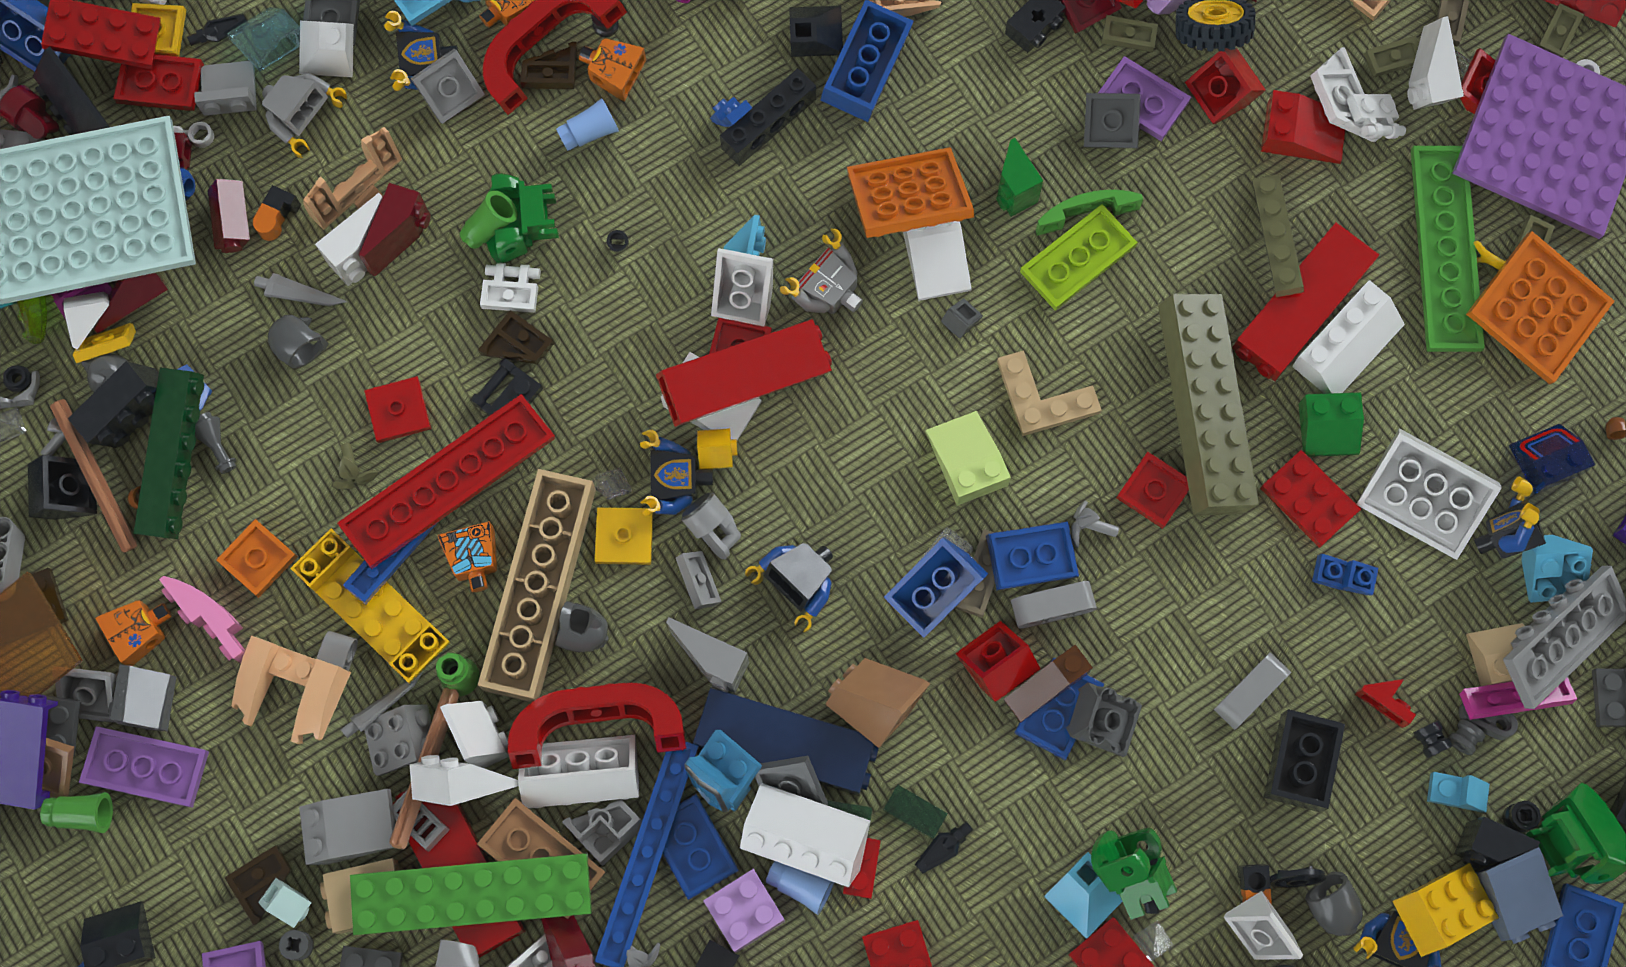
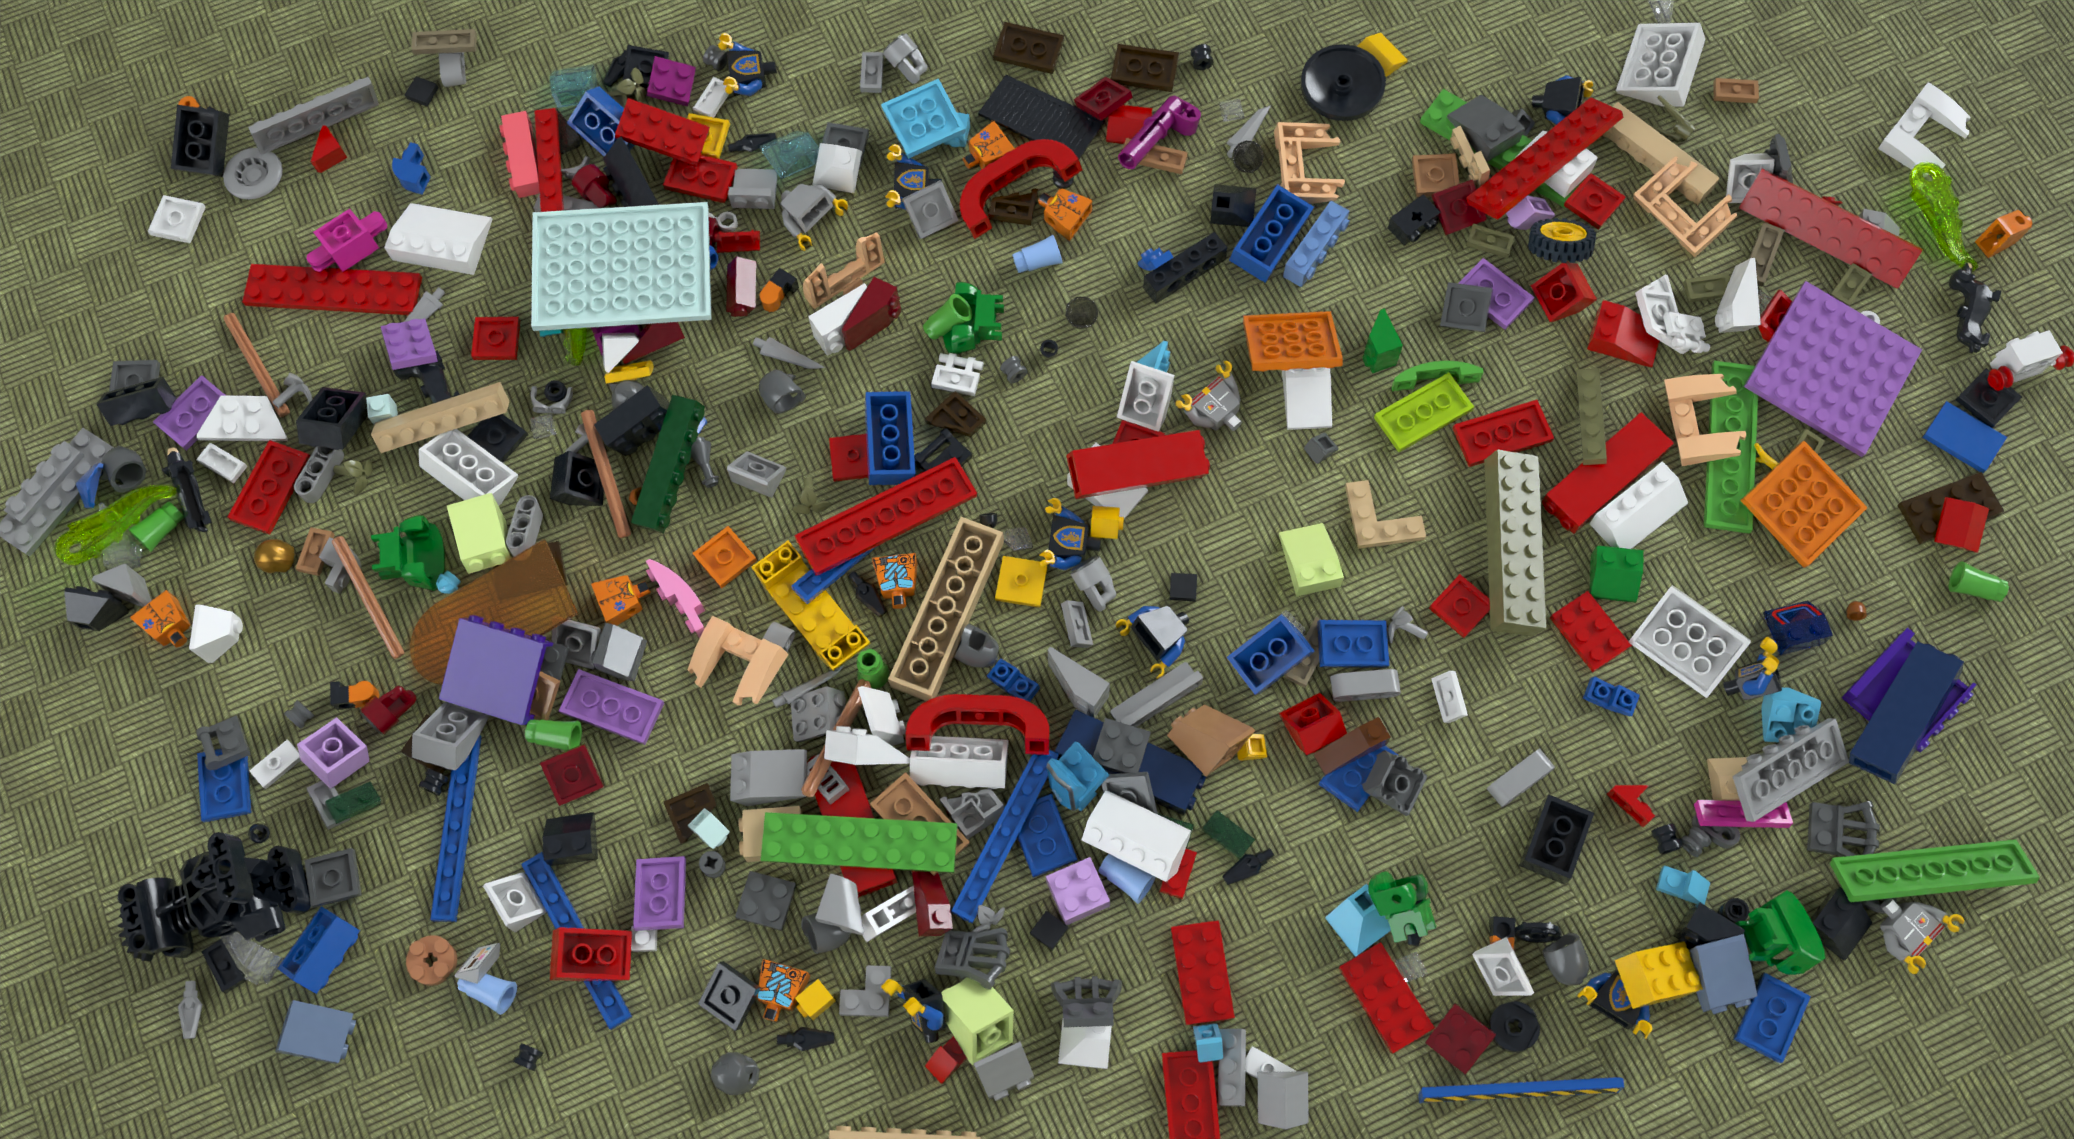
camera: 10 degrees right, 5 degrees down
none -> dark red plate [540,743,604,806]
none -> red hinge [715,230,760,253]
none -> light grey slope [727,452,787,498]
none -> black piece [848,571,887,617]
none -> blue brick [864,391,915,485]
none -> black hinge [979,513,998,528]
none -> blue slope [987,658,1040,702]
none -> dark grey wheel [1000,356,1028,384]
none -> clear smoke hair [1065,296,1098,330]
none -> dark grey plate [1093,718,1151,773]
none -> light grey panel [1110,662,1203,727]
none -> black piece [1170,573,1197,602]
none -> yellow slope [1237,734,1267,761]
none -> medium blue brick [1283,201,1350,288]
none -> white plate [1431,671,1468,723]
none -> red plate [1452,400,1554,467]
none -> light nougat wedge [1664,374,1746,466]

